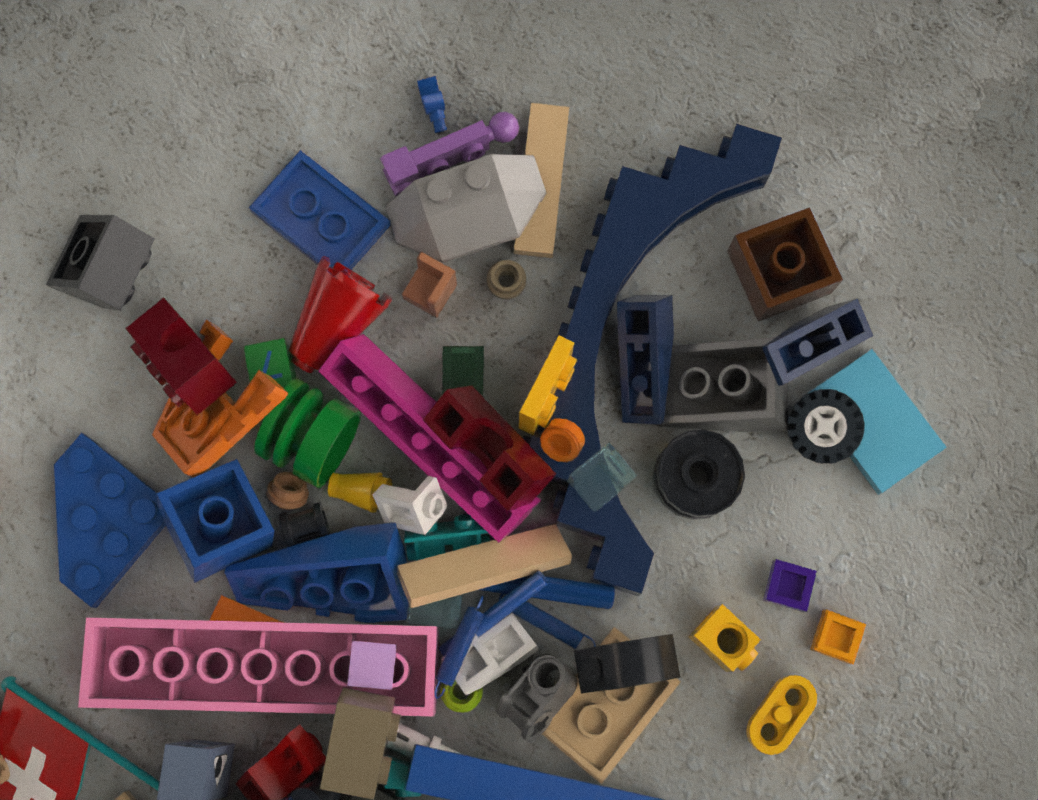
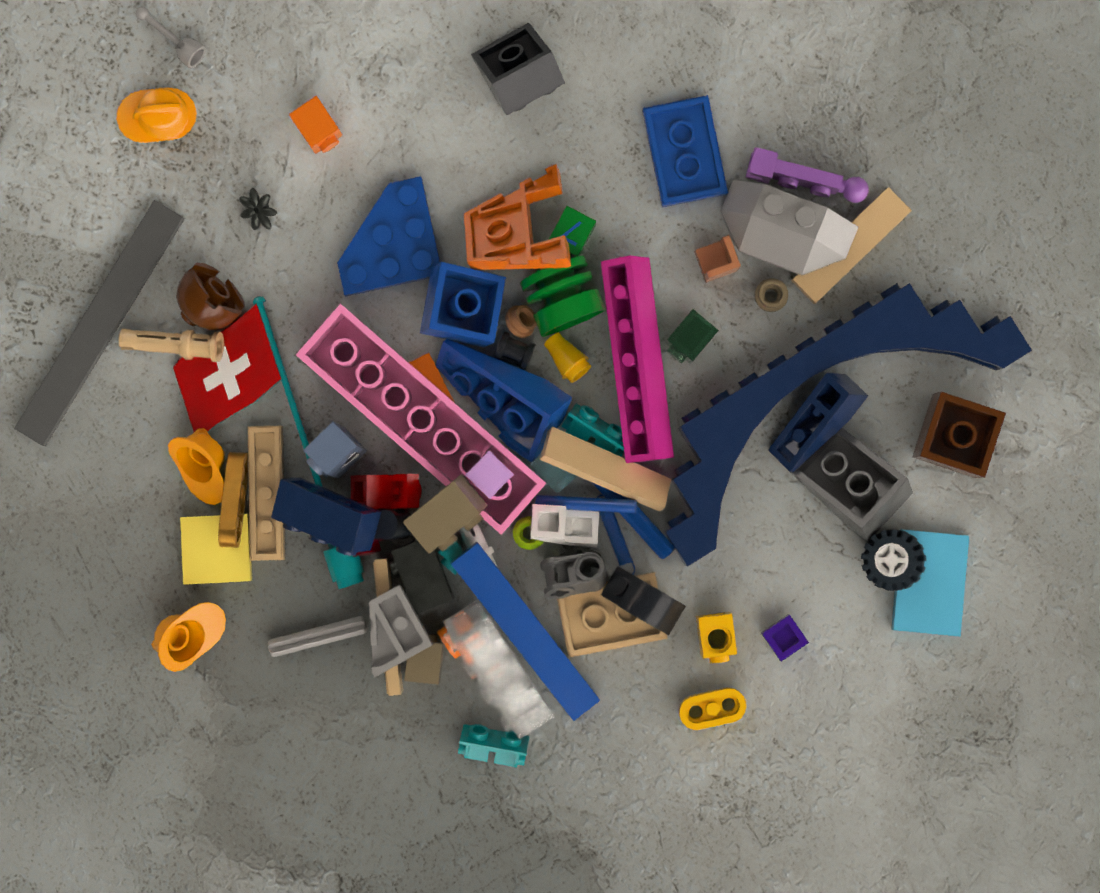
camera: 45 degrees right, 10 degrees up
dark red arch [125,297,237,416] -> none
red cone [288,256,393,374] -> none
white bracket [373,476,447,535] -> none
blue piece [417,76,447,133] -> none
dark red arch [423,385,556,511] -> none
blue piece [434,596,484,699] -> none
yellow plate [518,335,577,435] -> none
orange tile [540,418,585,462] -> none
clear light blue panel [567,442,637,512] -> none
black wheel [653,429,745,520] -> none
dark blue slope [762,298,874,386] -> none
light orange tile [810,609,866,665] -> none

